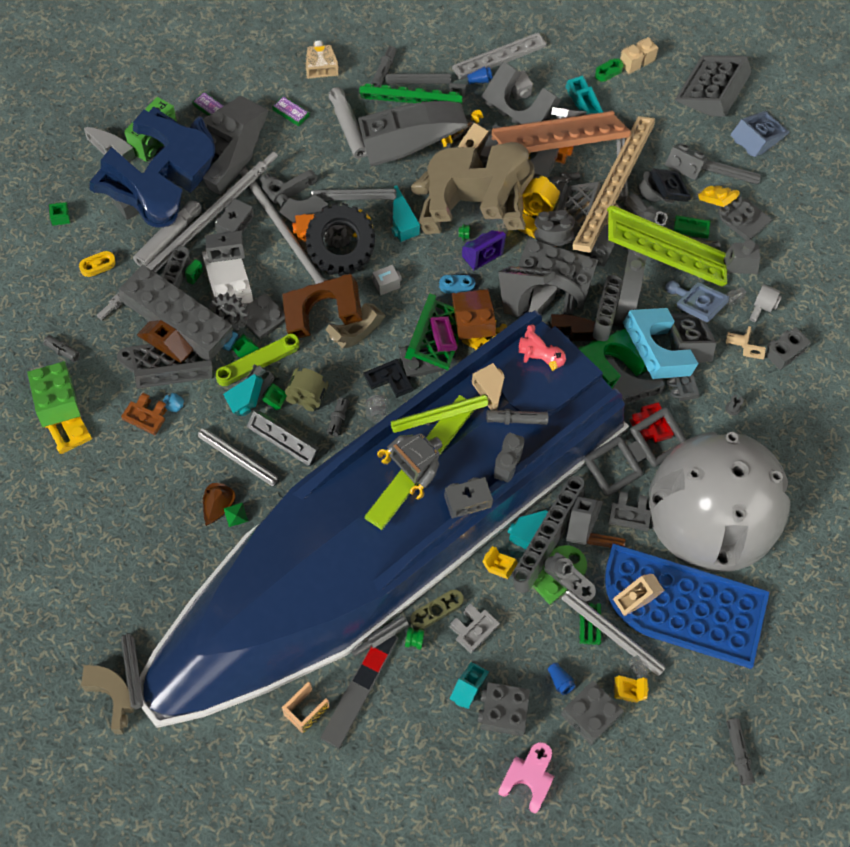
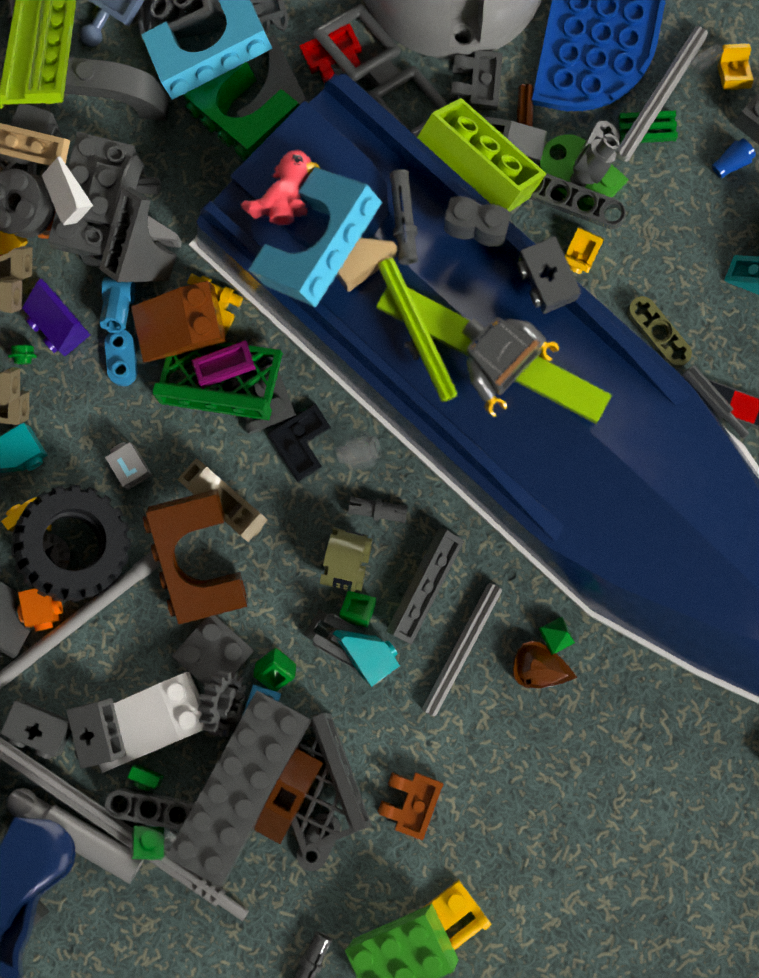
camera: 90 degrees left, 20 degrees up
yellow plate [79,251,116,277] -> none
dark azure piece [163,393,184,412] -> none
lime piece [216,334,300,386] -> none
green wheel [405,627,425,650] -> none
light grey plate [449,604,500,654] -> none
teal slope [508,510,549,549] -> none
reddish brown slope [549,314,597,341] -> none
dark grey beam [592,275,622,341] -> none
tan slope [613,574,665,616] -> none
none -> white slope [42,157,93,225]
none -> dark azure piece [99,277,135,333]
none -> green plate [132,826,164,860]
none -> medium azure arch [249,167,382,307]
none -> lime brick [417,98,547,212]

